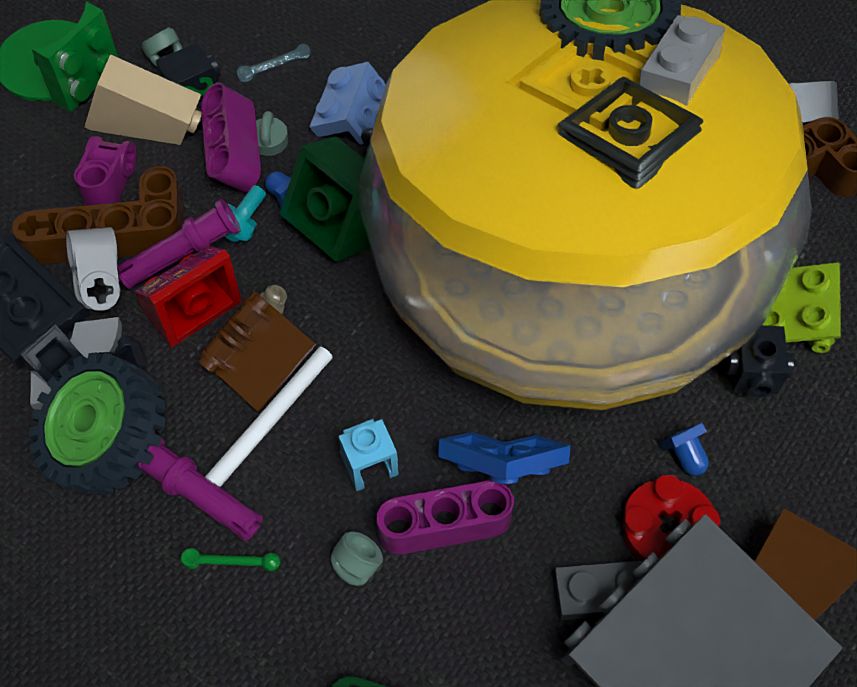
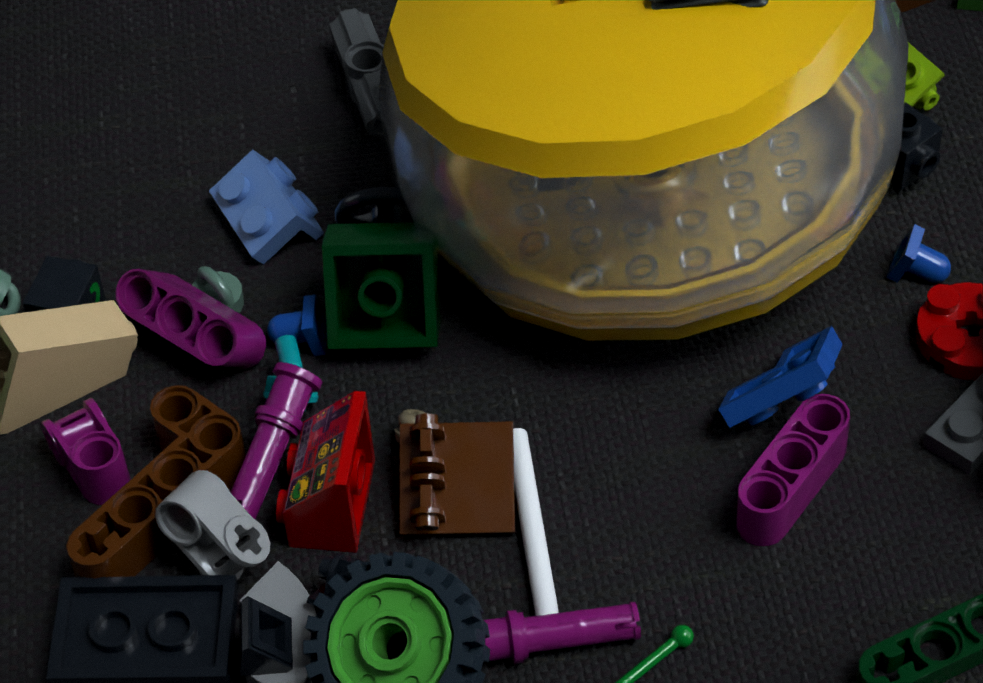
camera: 40 degrees left, 10 degrees down
clear light blue hinge [237,44,311,82] -> none
sand green tile [331,532,383,586] -> none
medium azure window [339,419,398,491] -> none

